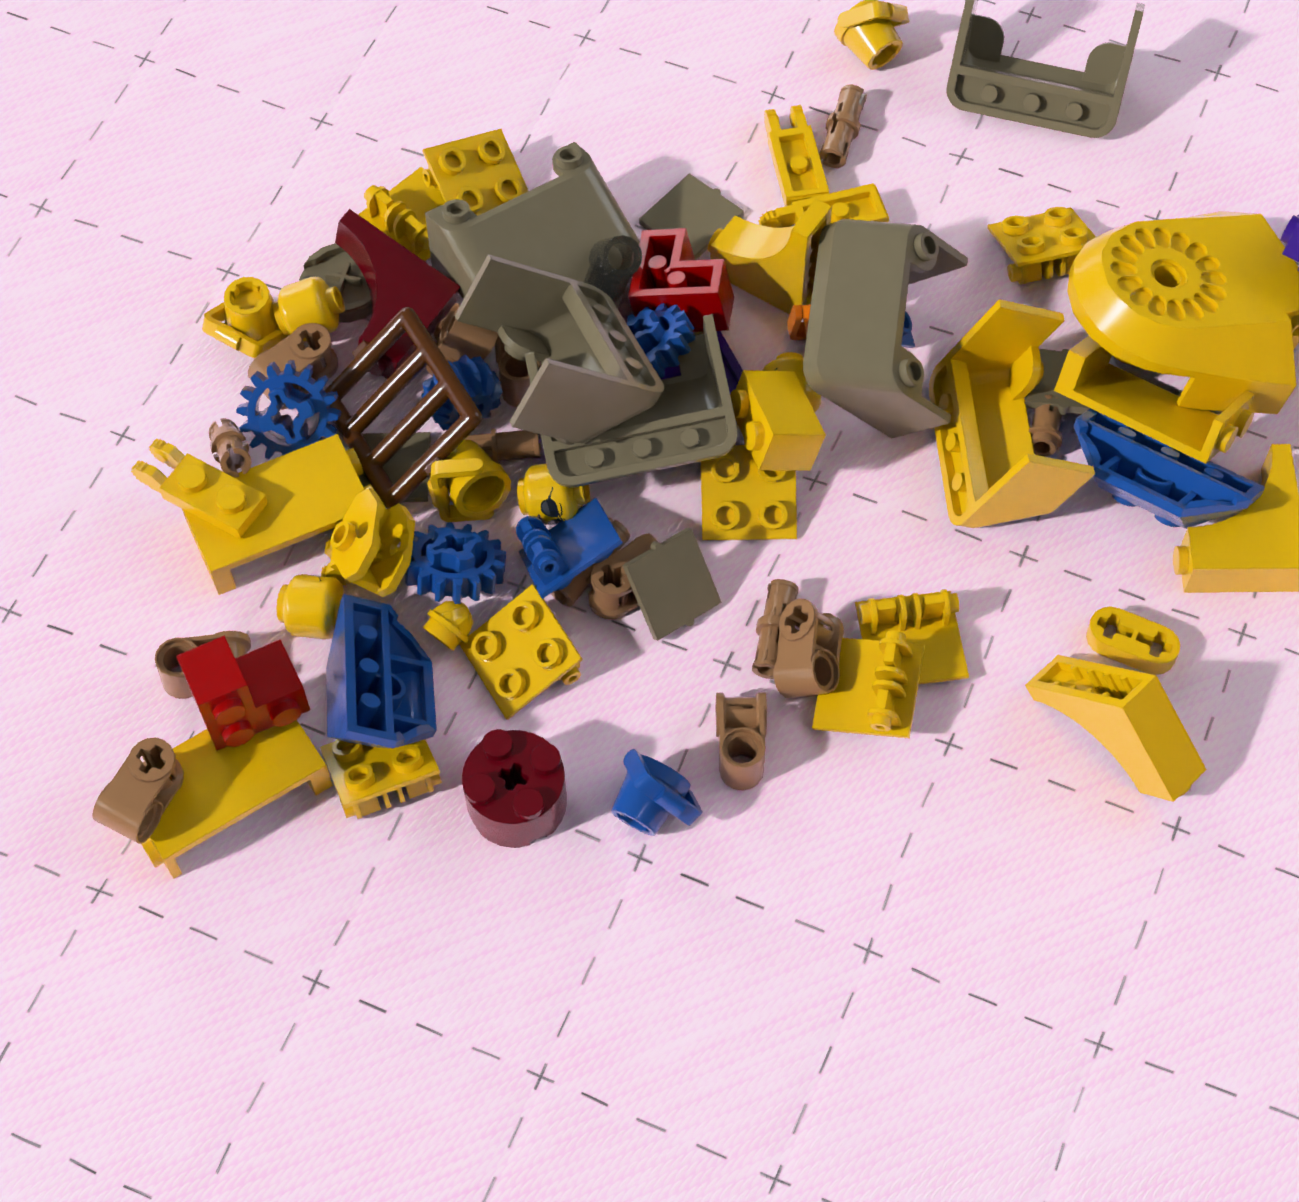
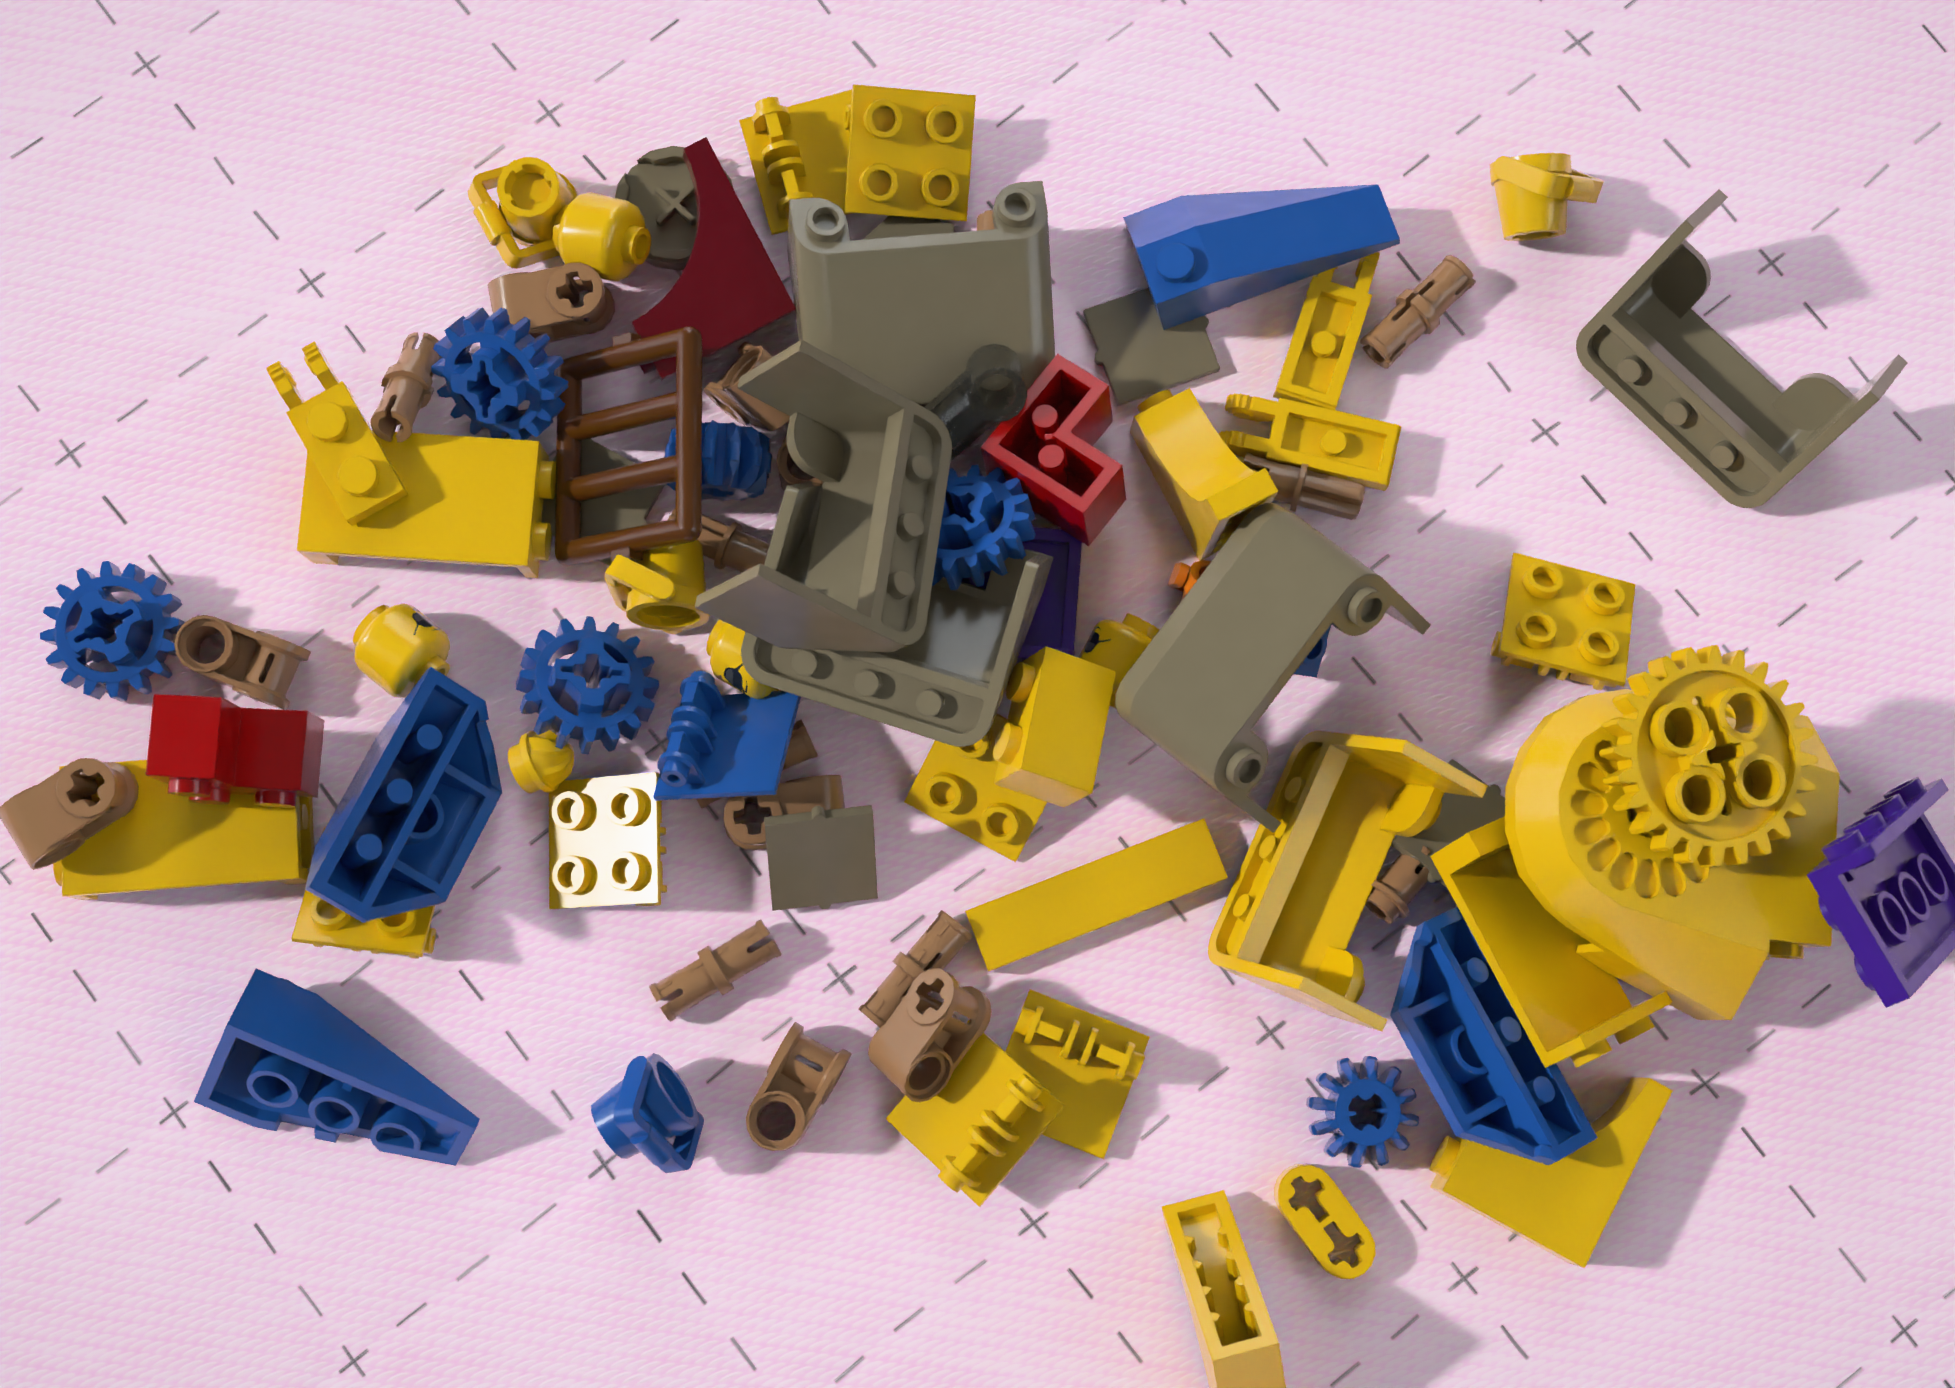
camera: 25 degrees right, 20 degrees up
yellow hinge [321,488,416,597] -> none
dark red brick [462,729,567,848] -> none
none -> blue gear [40,561,185,702]
none -> blue wedge [193,968,480,1166]
none -> medium nougat pin [649,919,782,1022]
none -> yellow tile [965,818,1228,972]
none -> blue wedge [1123,184,1400,330]
none -> blue gear [1306,1056,1420,1168]
none -> yellow gear [1599,645,1819,868]

